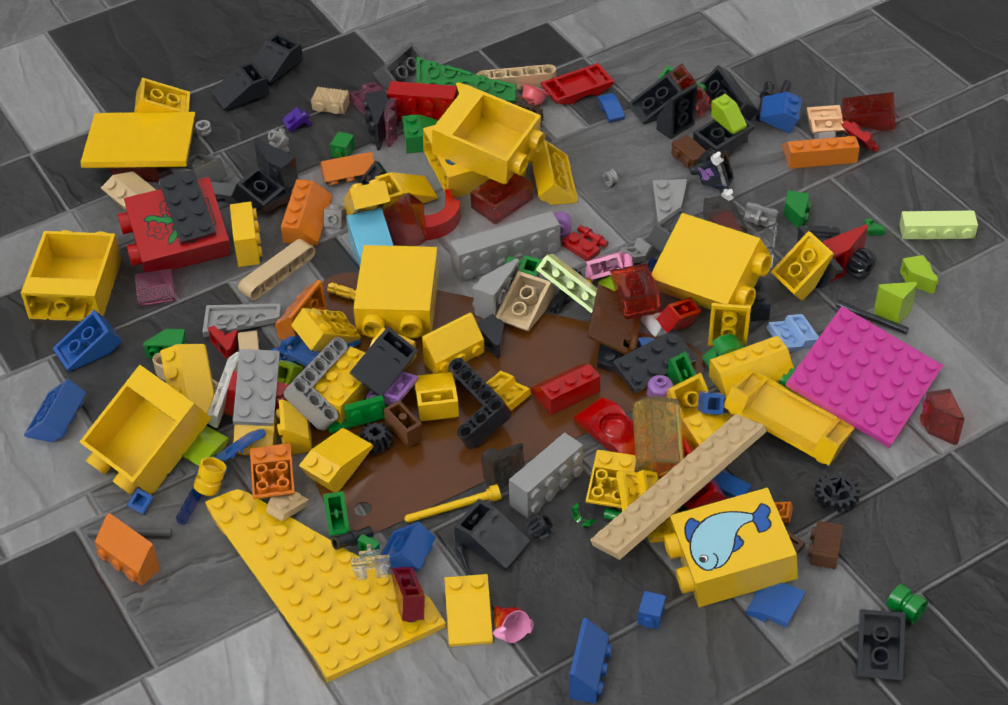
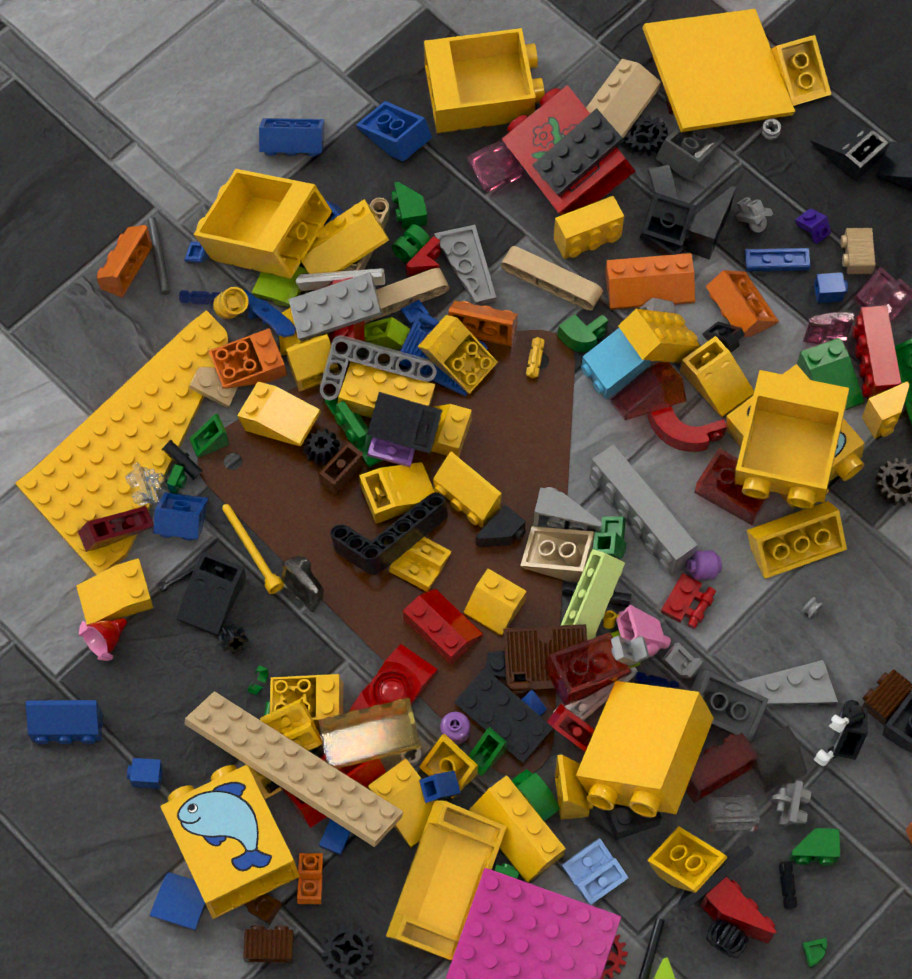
camera: 75 degrees right, 20 degrees up
green brick [330,132,355,158] -> none
yellow brick [353,245,439,339] -> none
black slope [363,90,390,151] -> none
light grey brick [509,432,583,519] -> none
none -> green wheel [391,224,430,264]
none -> yellow slope [464,569,527,636]
none -> green brick [557,314,608,352]
none -> light grey bracket [611,636,649,666]
none -> blue tile [744,248,811,272]
none -> brick [814,272,848,303]

